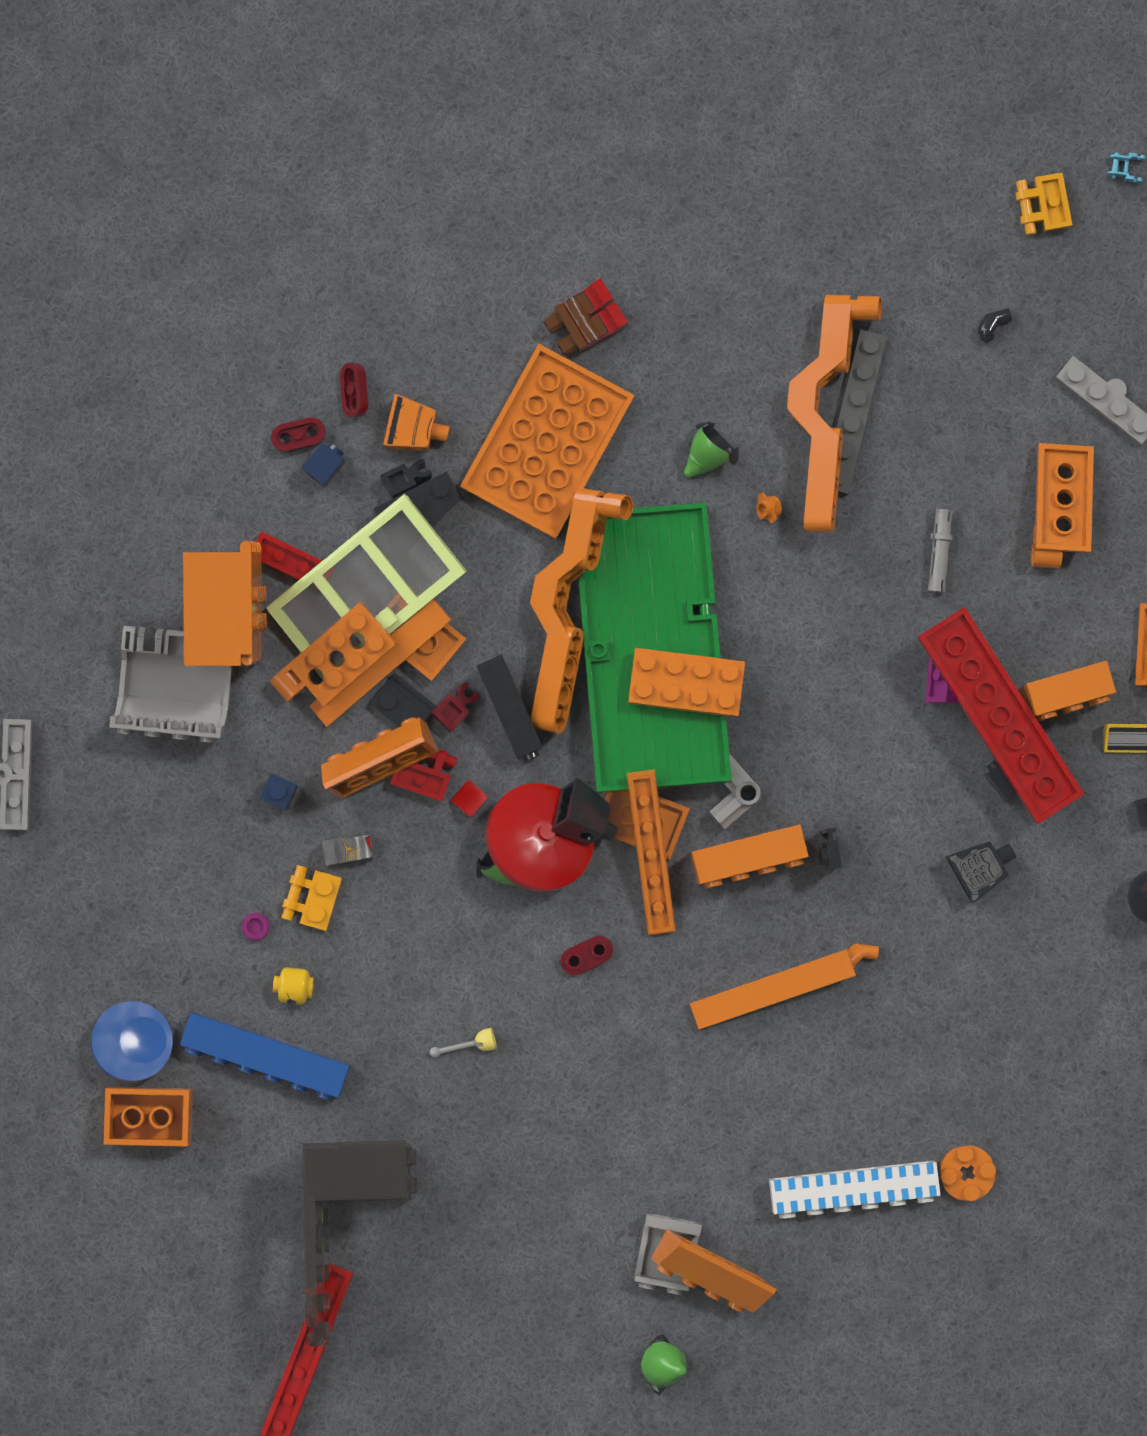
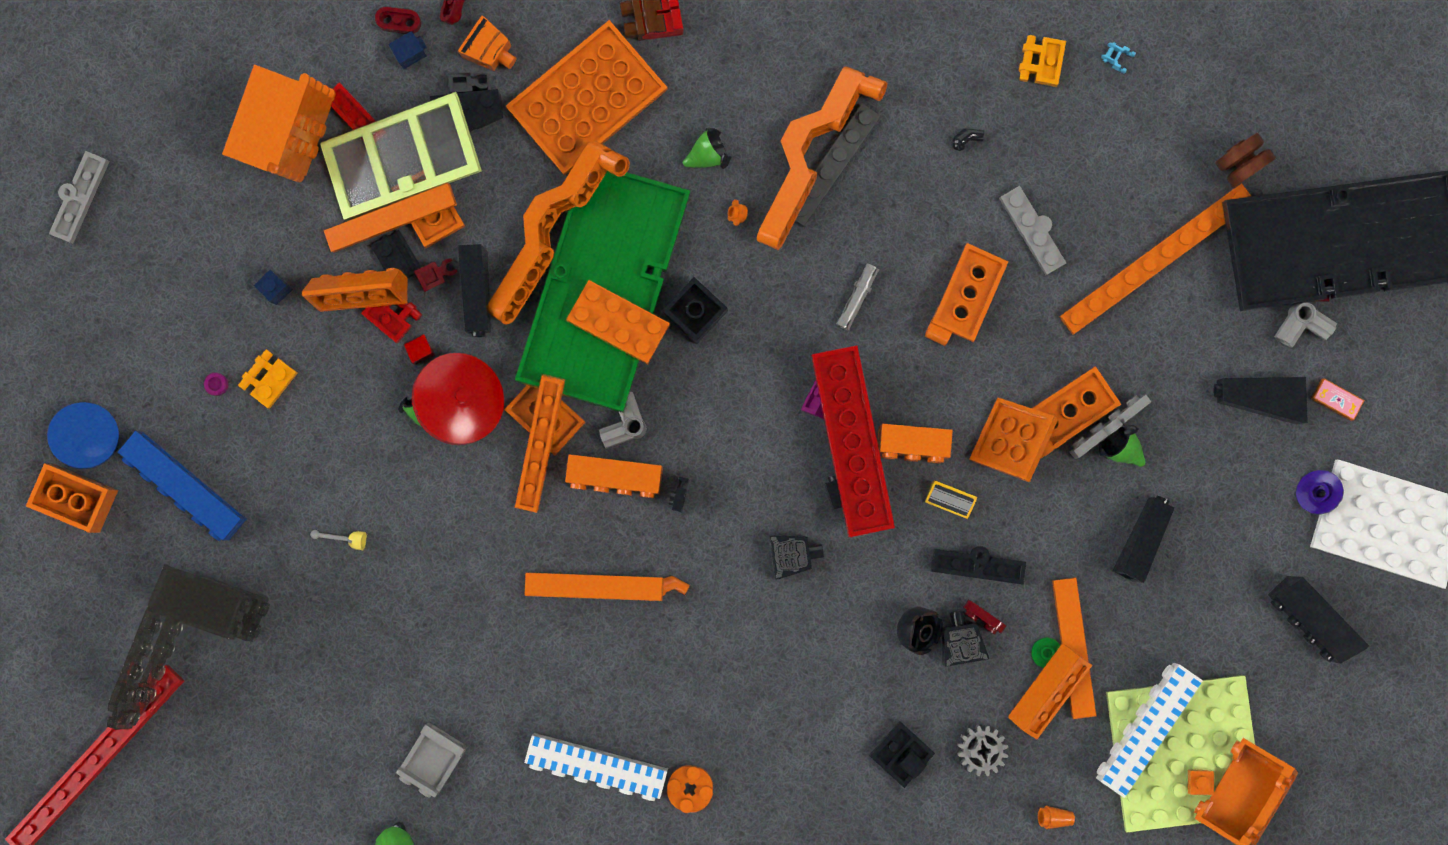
camera: 25 degrees right, 0 degrees up
light grey hinge [109,625,233,742] -> none
orange hinge [269,601,397,707] -> none
yellow head [273,967,314,1005] -> none
flat silver leg [322,835,377,866] -> none
black torso [552,778,617,845] -> none
dark red plate [560,936,613,975] -> none
orange slope [651,1229,777,1313] -> none
none -> black brick [663,277,728,344]

